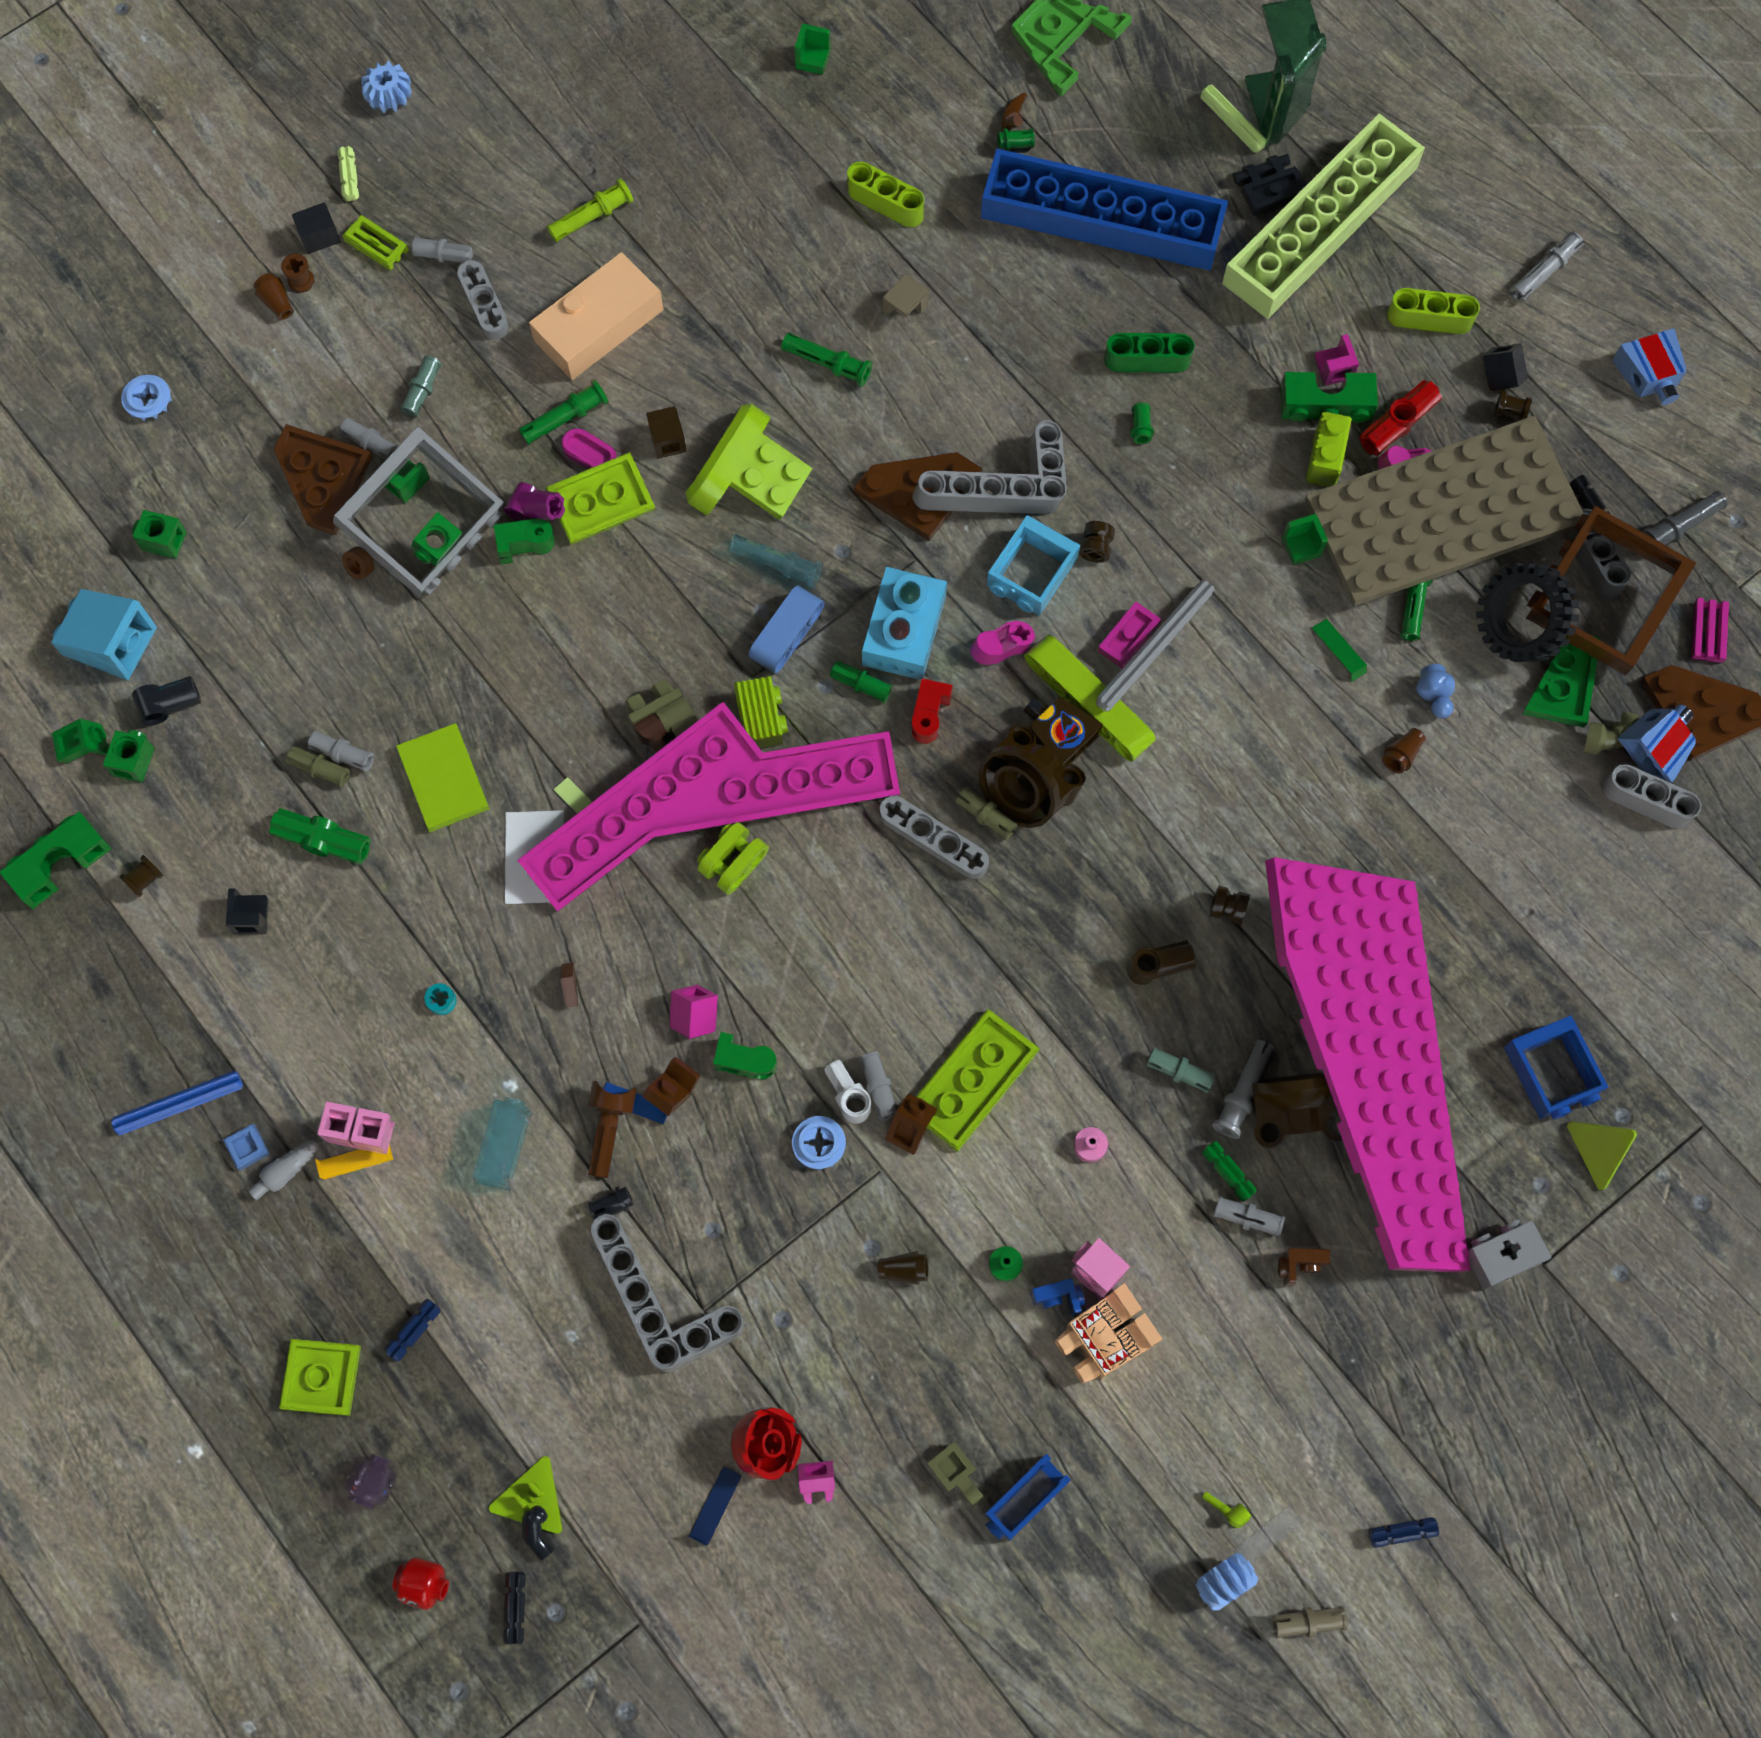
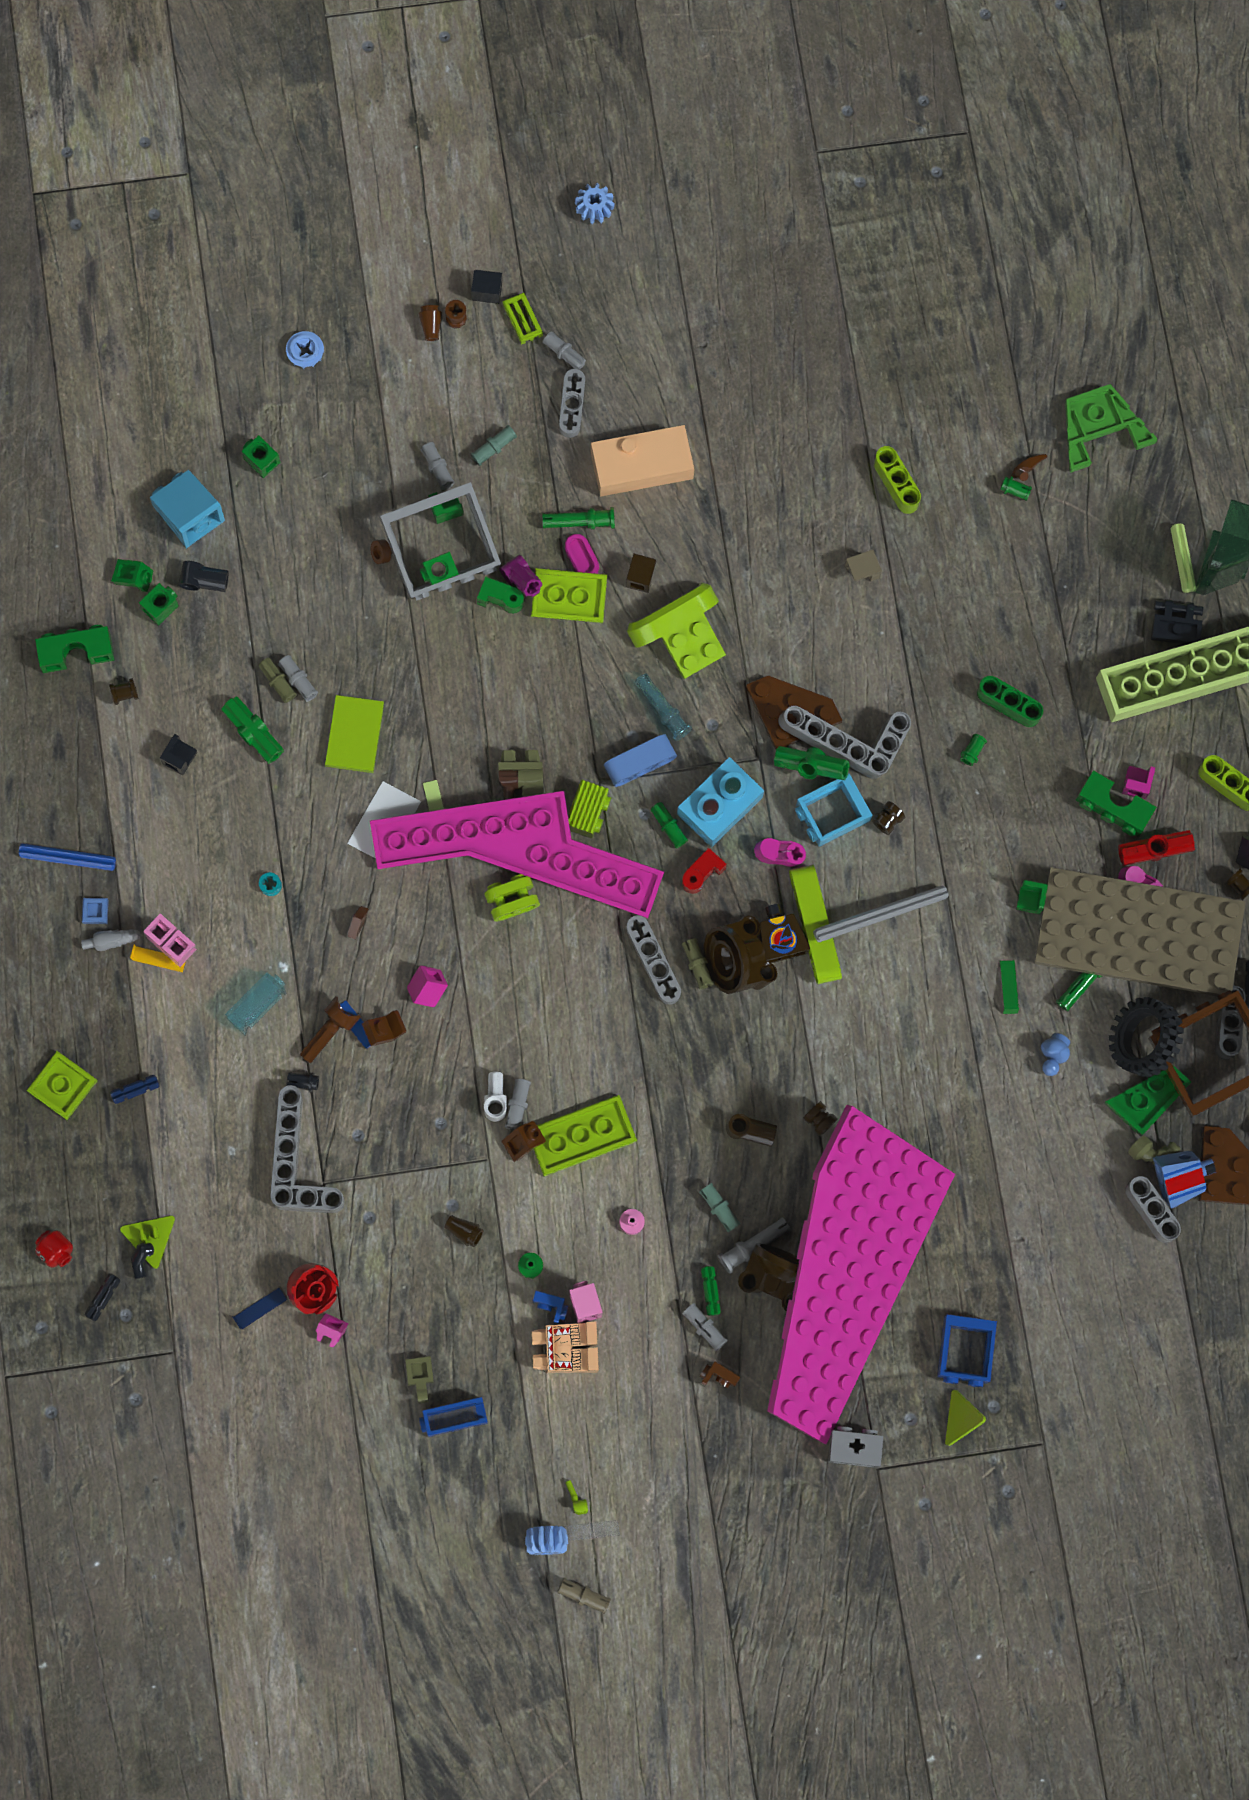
camera: 25 degrees right, 5 degrees up
reddish brown plate [274,424,373,535] -> none
yellowish green axle [337,146,359,202] -> none
clear purple head [344,1453,397,1510] -> none
lime pin [546,178,634,243] -> none
green leg [713,1032,777,1080] -> none
green pin [781,332,872,387] -> none
light blue gear [792,1116,846,1170] -> none
green panel [795,23,831,75] -> none
blue brick [981,148,1228,271] -> none
dark pink plate [1098,602,1161,669] -> none
lime brick [1306,412,1352,487] -> none
dark blue axle [1369,1517,1439,1548] -> none
reddish brown cone [1382,728,1426,774] -> none
none -> green piece [774,746,850,781]

